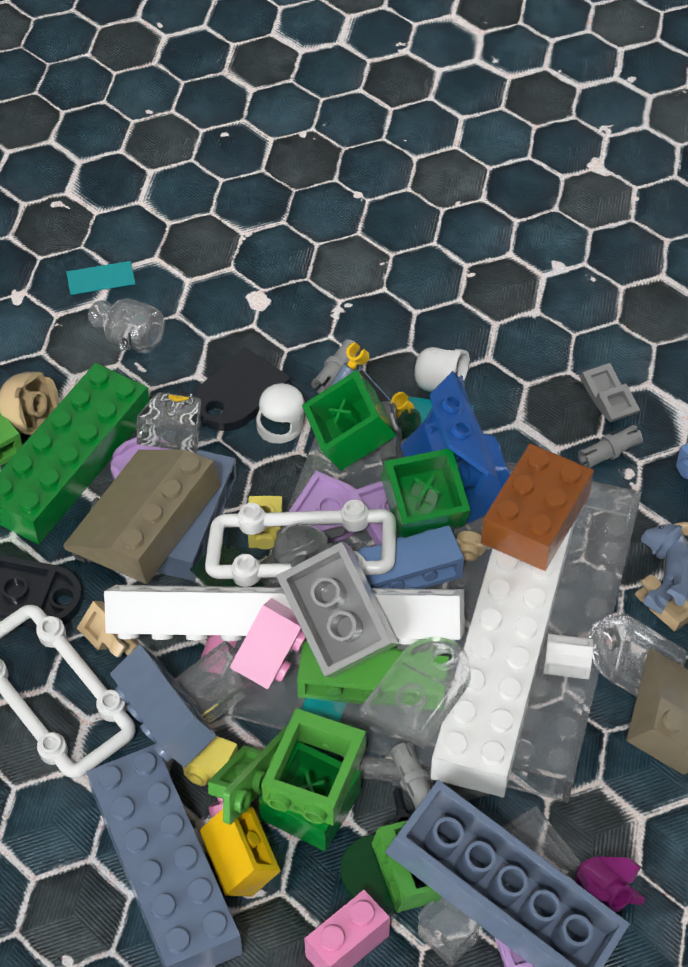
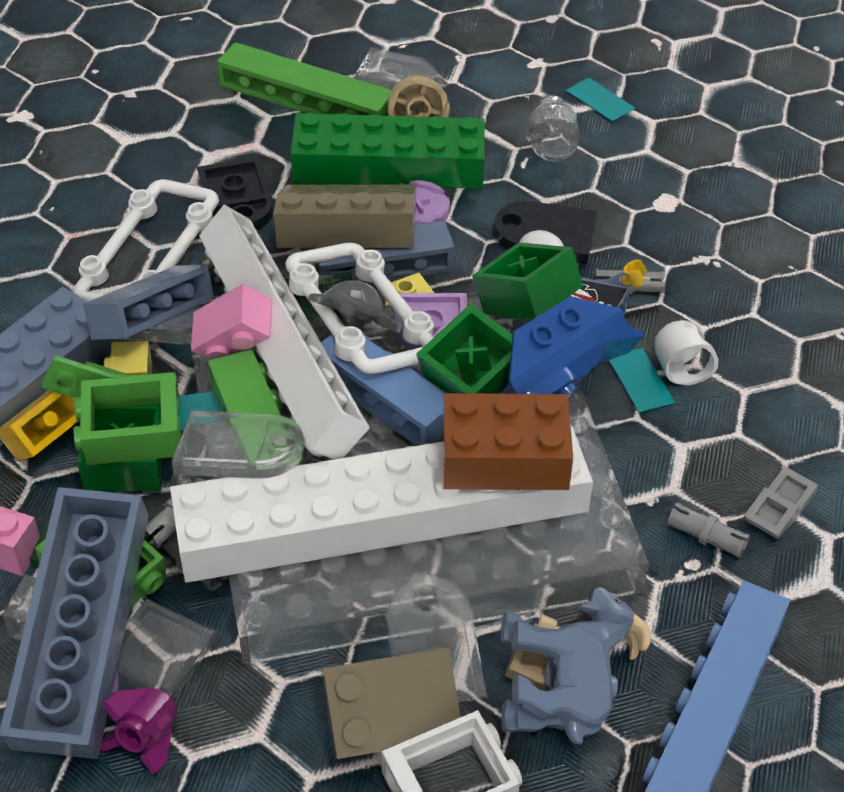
camera: 60 degrees right, 5 degrees down
clear torso [137,391,201,453] -> none
light grey brick [276,542,399,678] -> none
white piece [544,634,593,679] -> none

